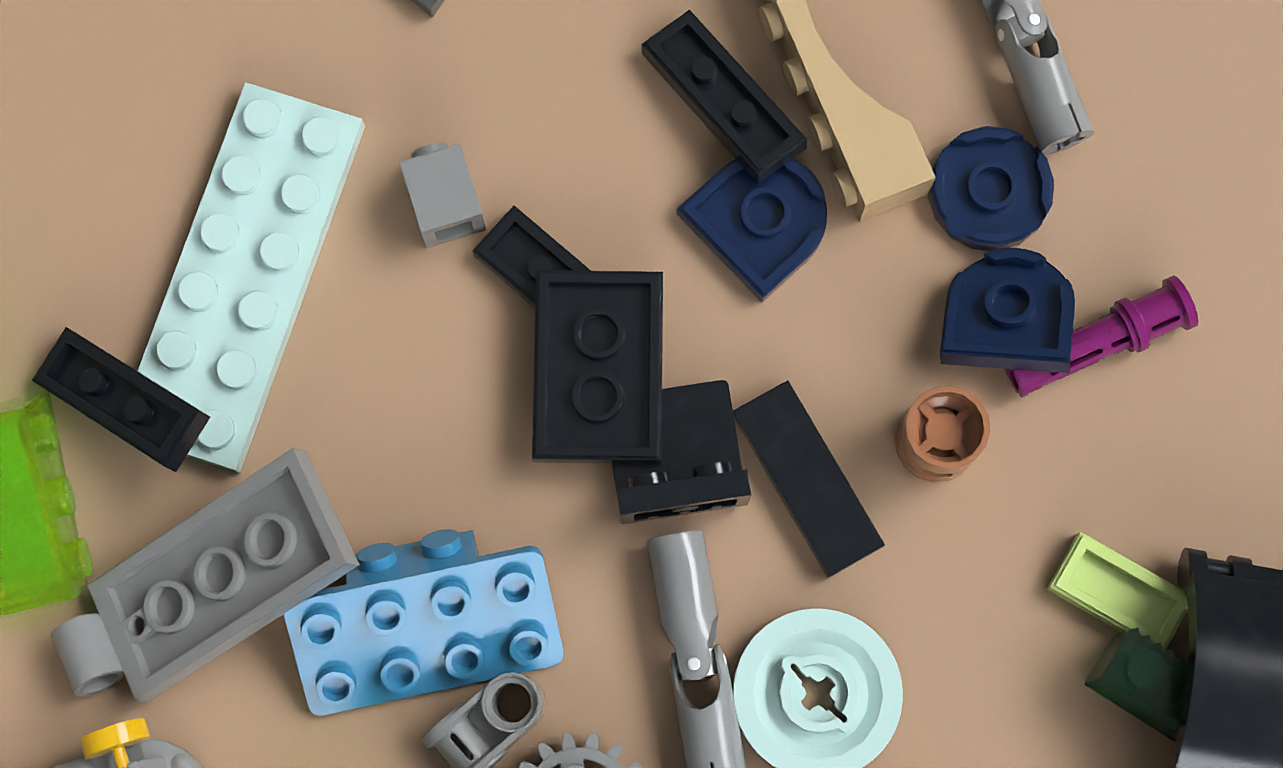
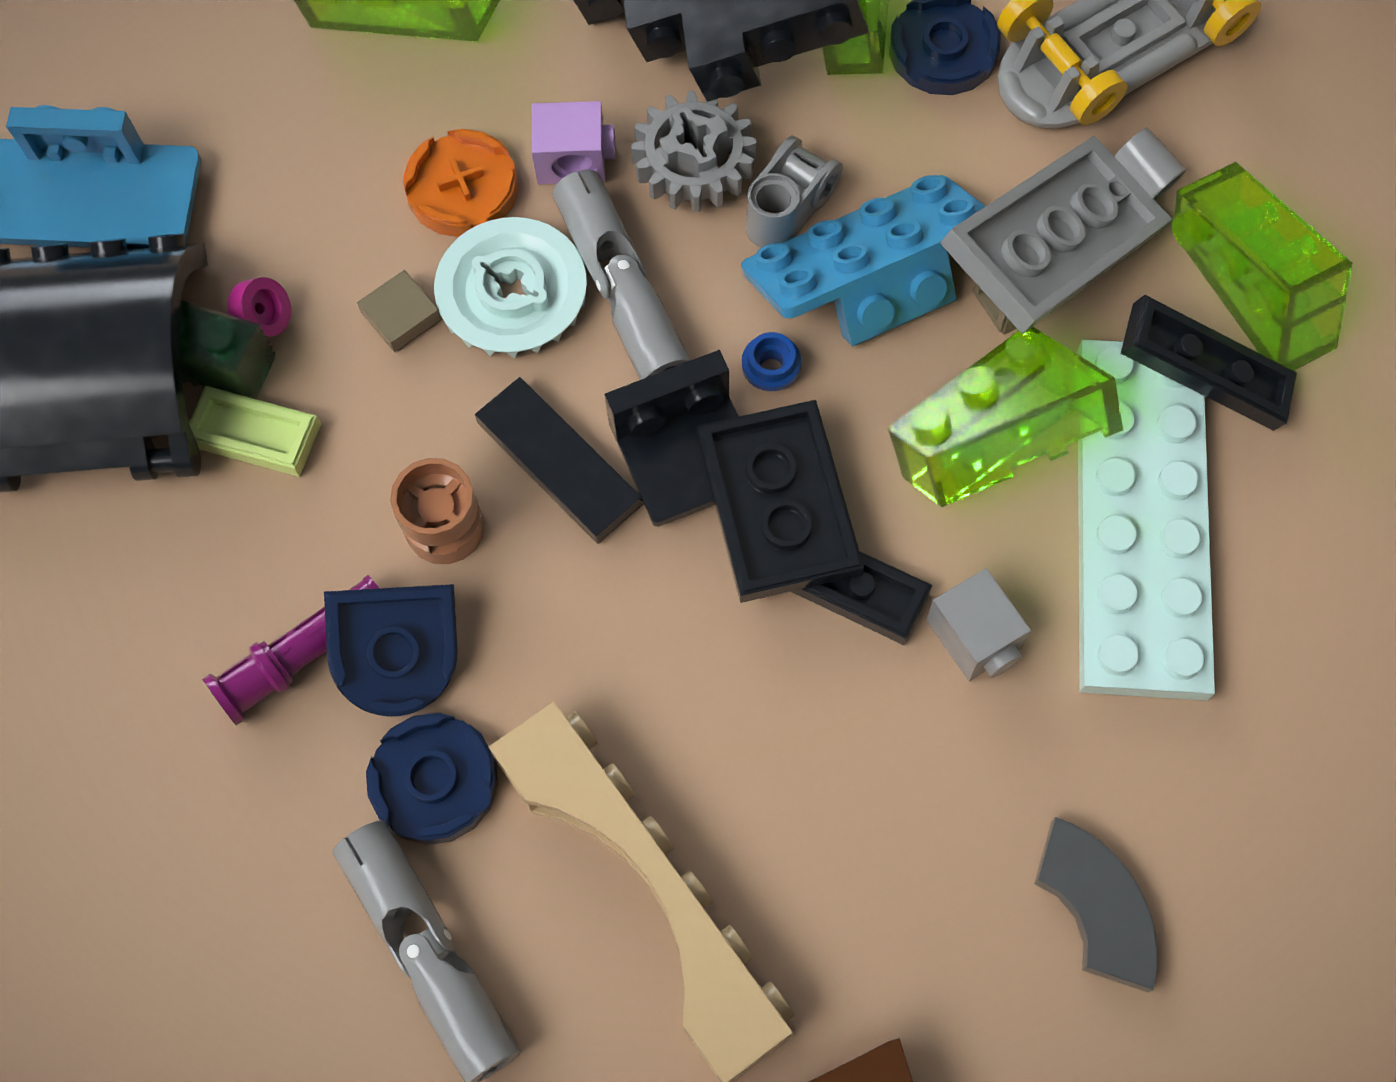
camera: 170 degrees right, 10 degrees down
black tile [641,10,808,184] -> none
dark blue tile [677,158,827,302] -> none
none -> dark pink tile [227,277,291,339]
none -> dark tan tile [357,269,442,353]
none -> blue plate [742,332,801,391]
none -> clear neon green wedge [888,327,1123,507]

